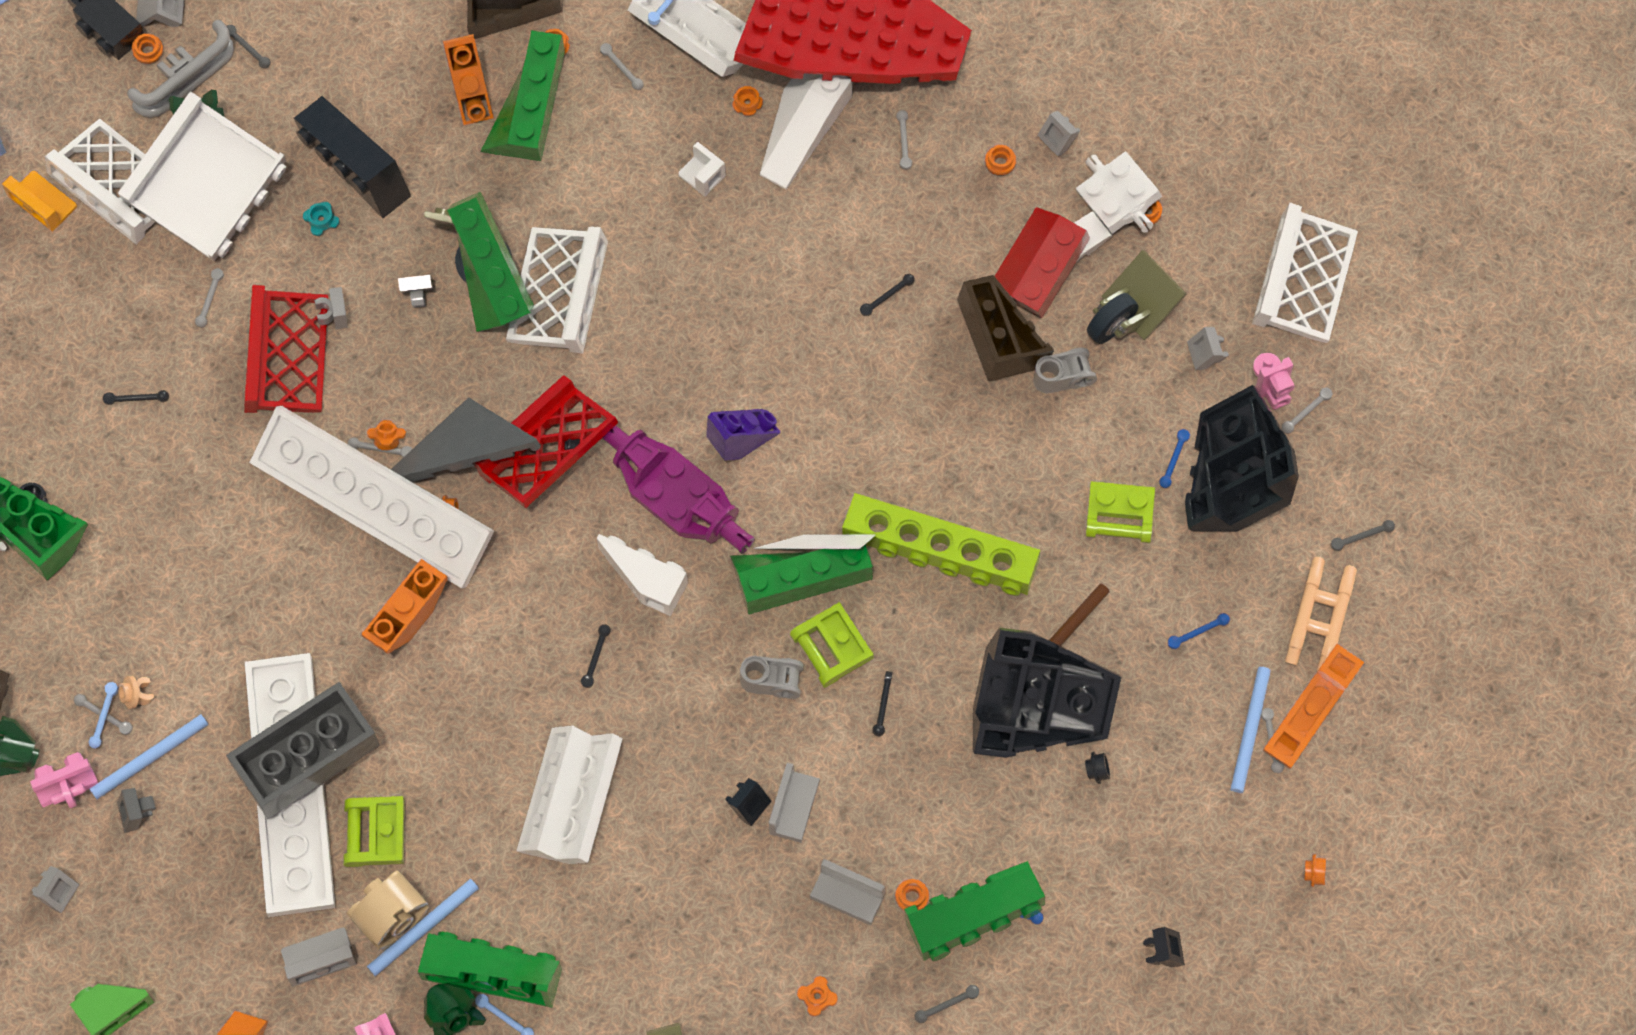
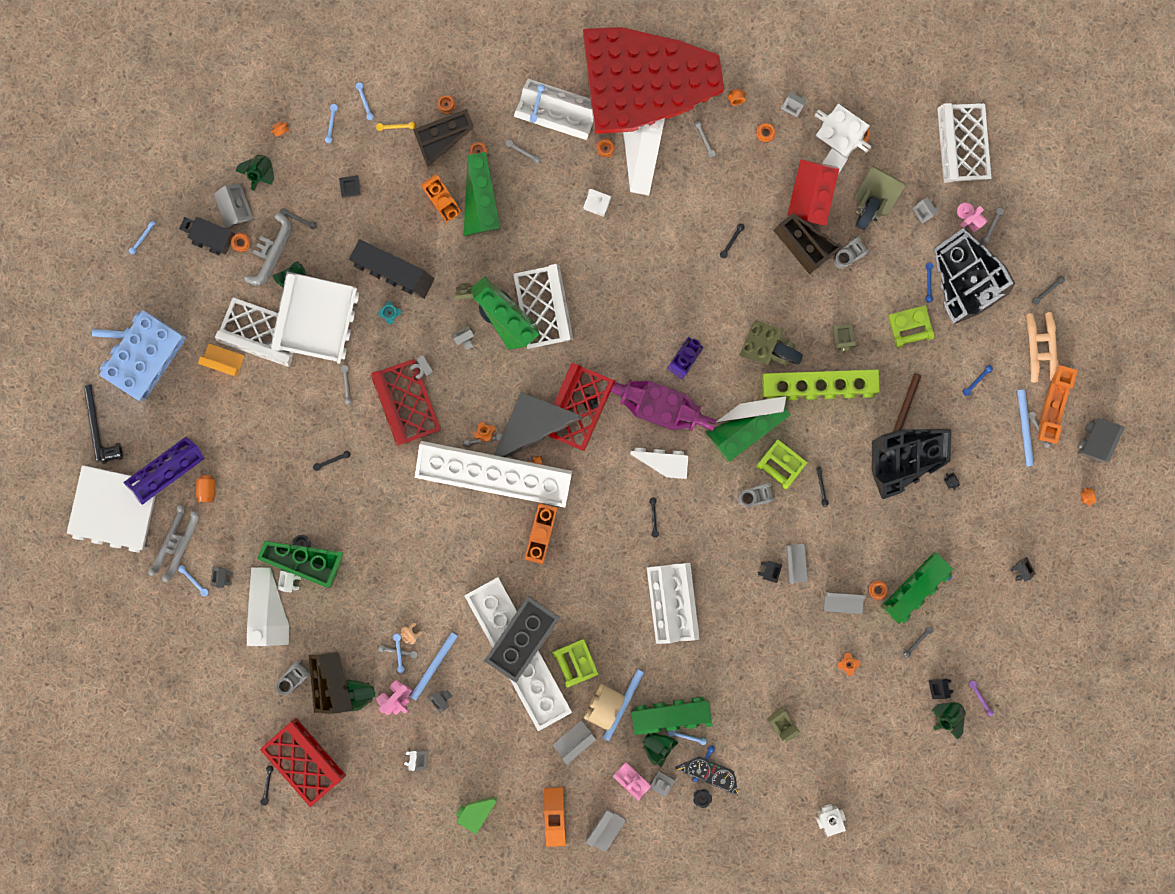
camera: 25 degrees left, 20 degrees up
none -> black tile [339,175,362,198]
none -> orange plate [727,89,746,106]
none -> olive plate [740,321,803,366]
none -> olive bracket [832,324,857,352]
none -> dark grey slope [1077,418,1125,463]

